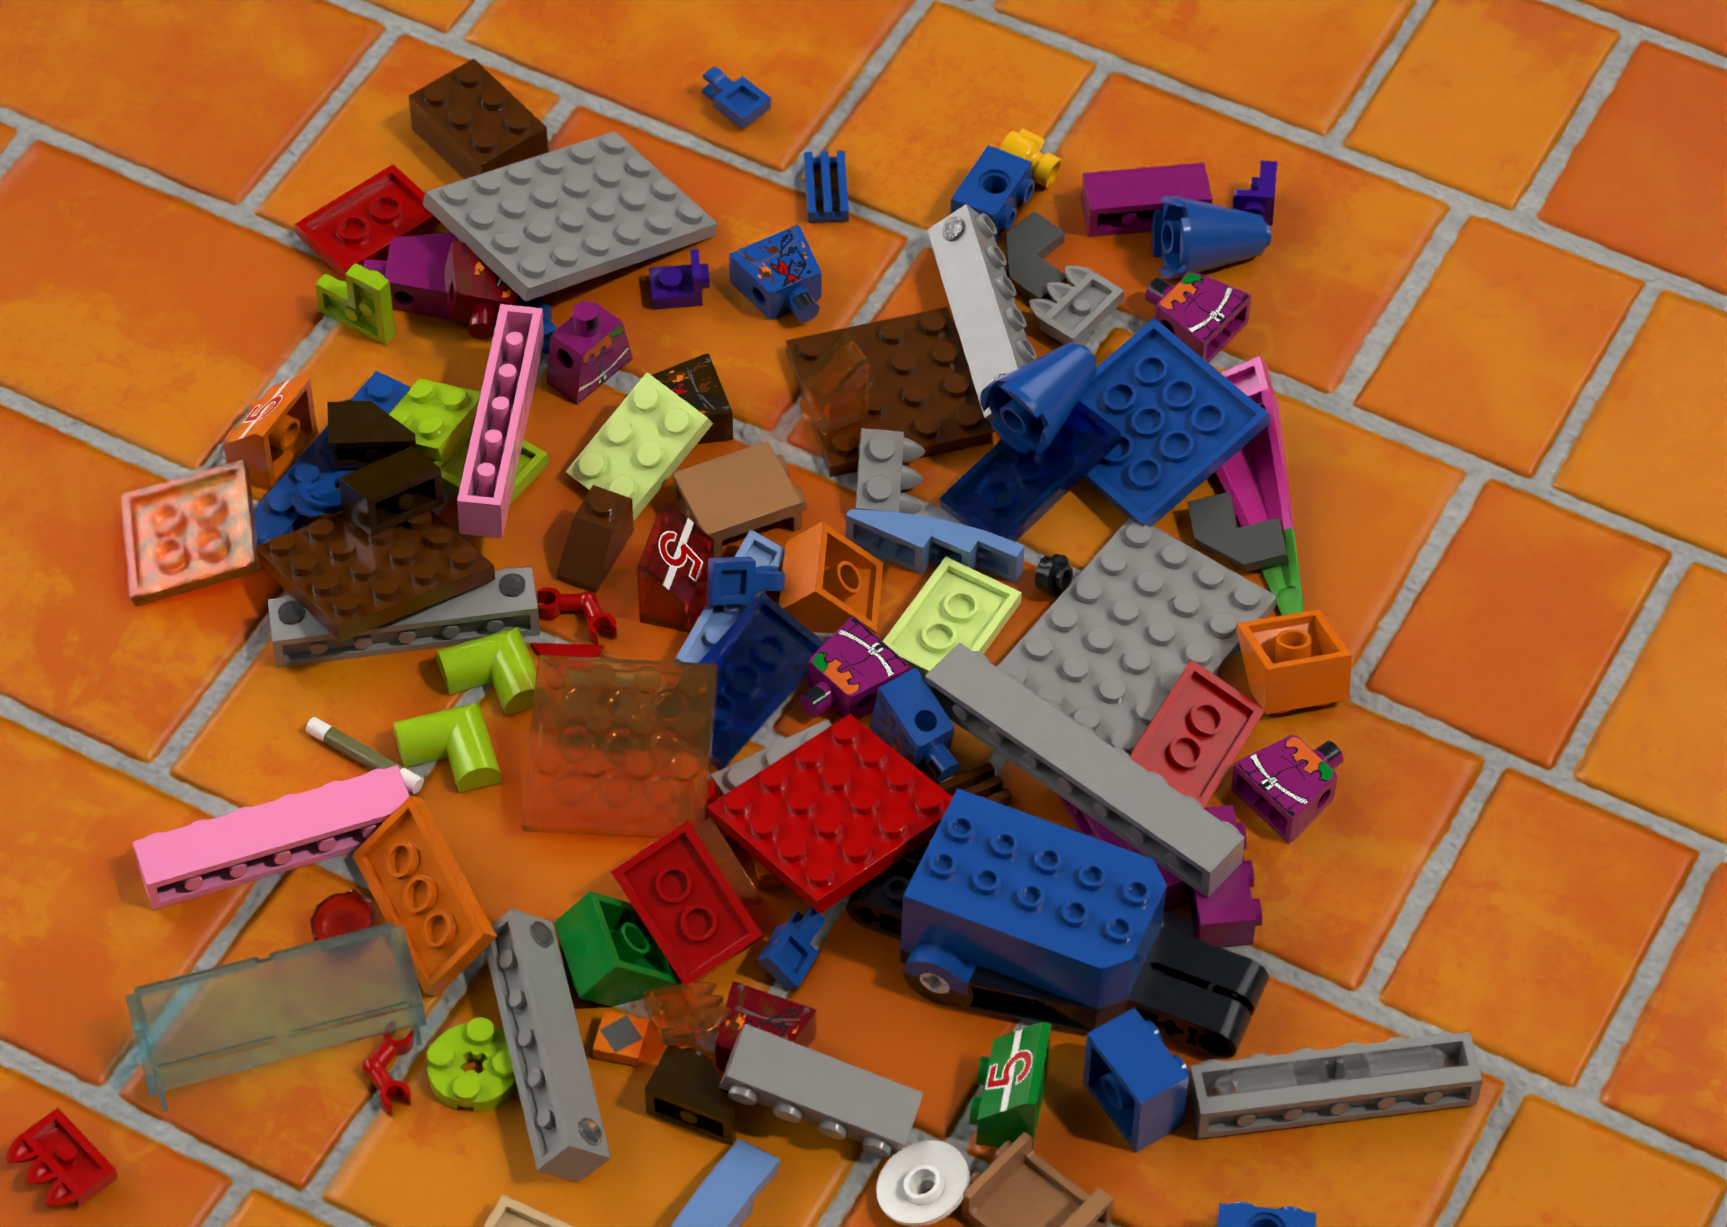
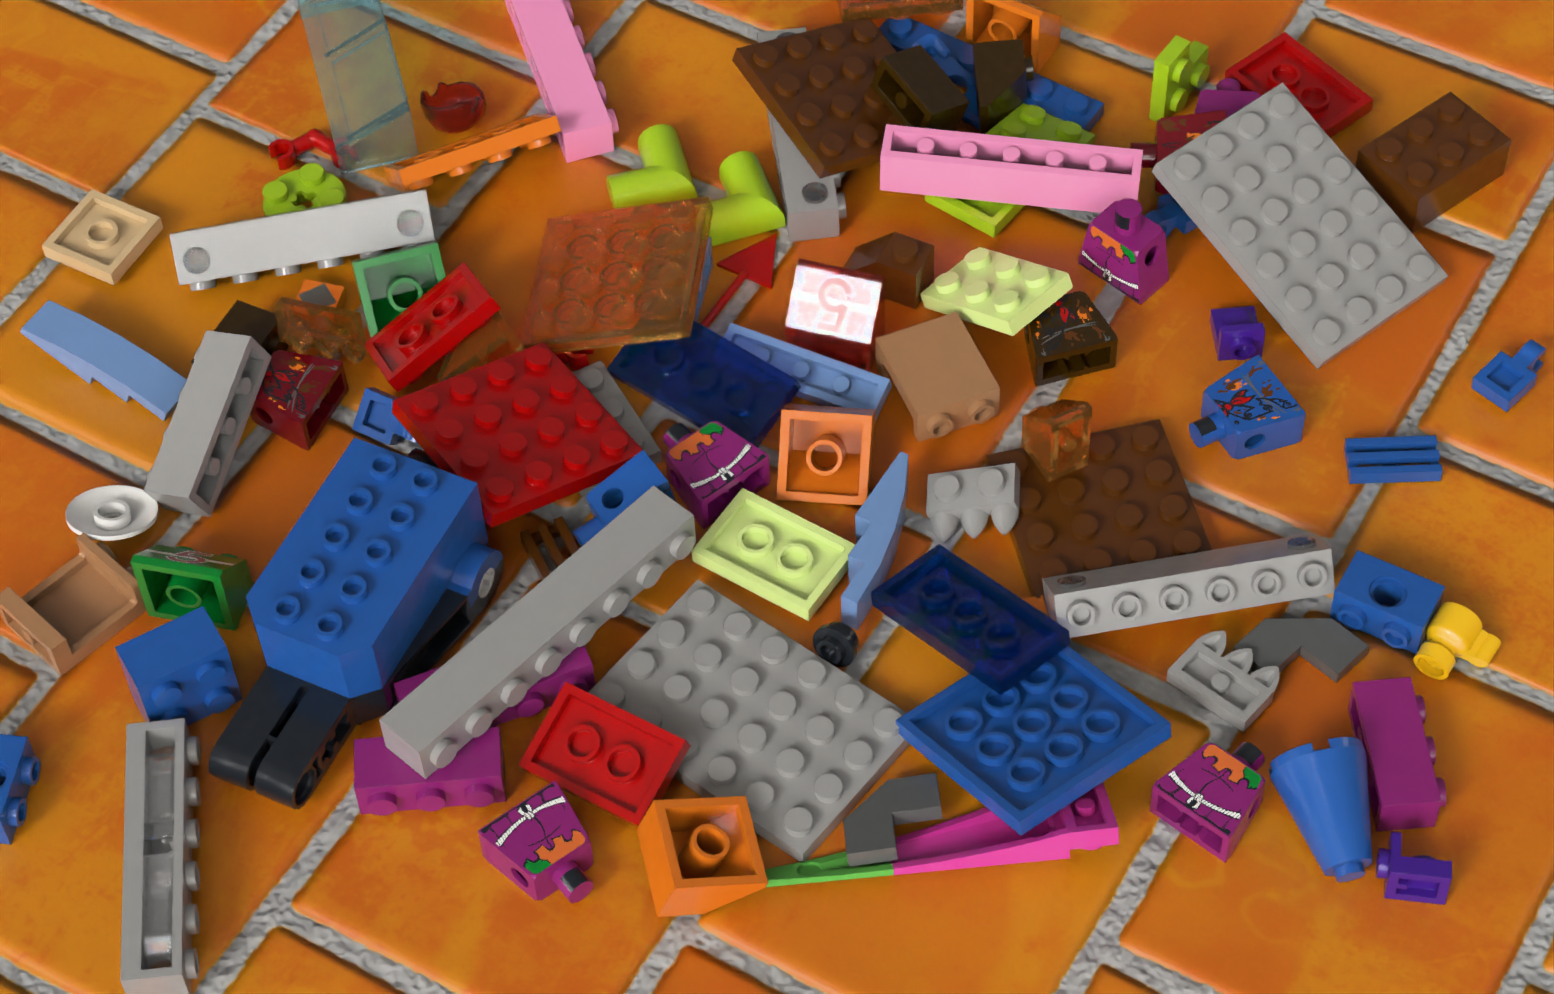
camera: 95 degrees right, 0 degrees up
olive bar [306,717,424,794] -> none
red arm [537,587,617,645] -> none
blue plate [707,557,785,605] -> none
blue cone [980,343,1097,455] -> none

